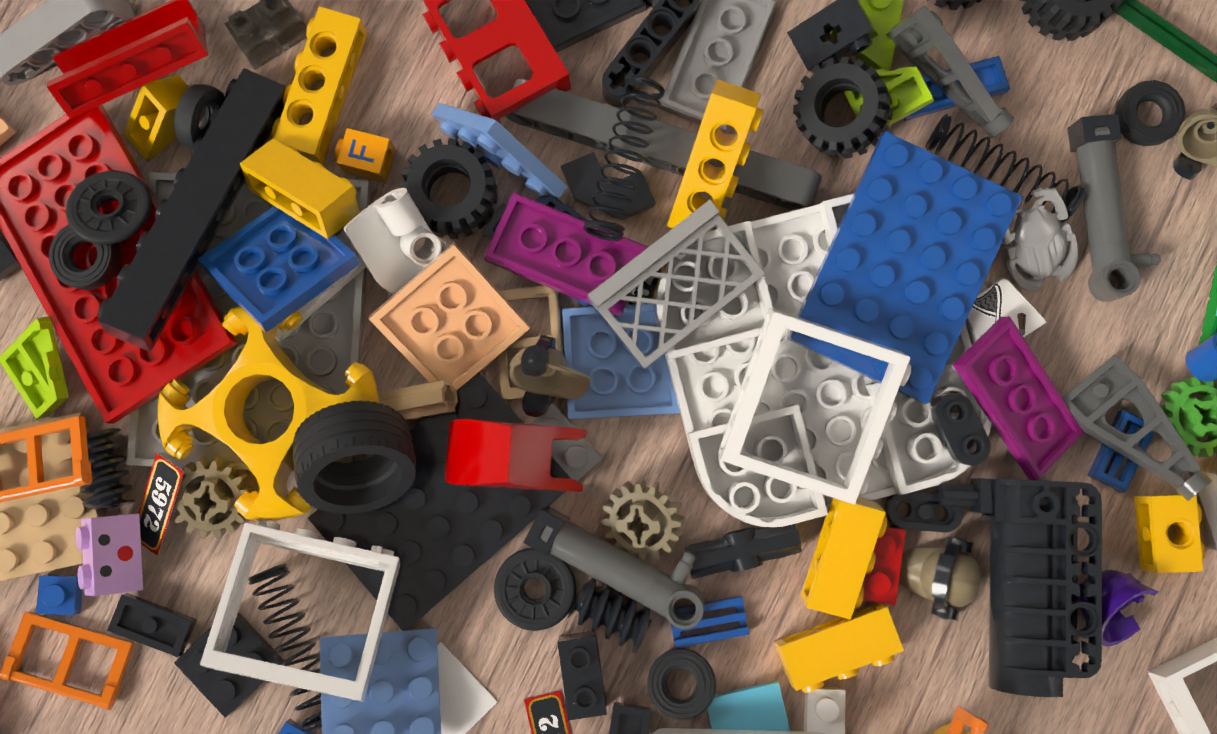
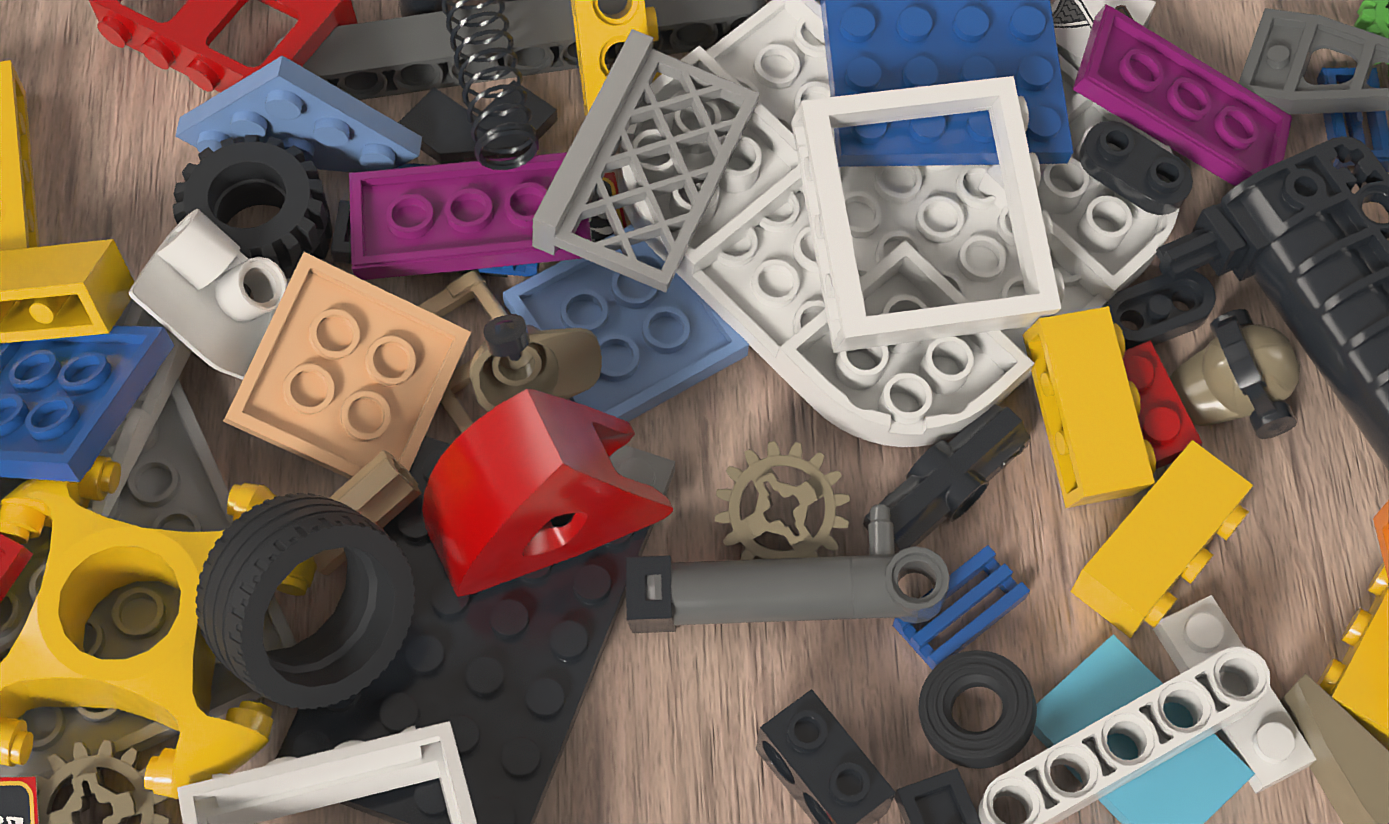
camera: 30 degrees left, 20 degrees down
light orange brick [335,128,396,183] -> none
black wheel [494,548,576,631] -> none
black piece [567,577,652,654] -> none

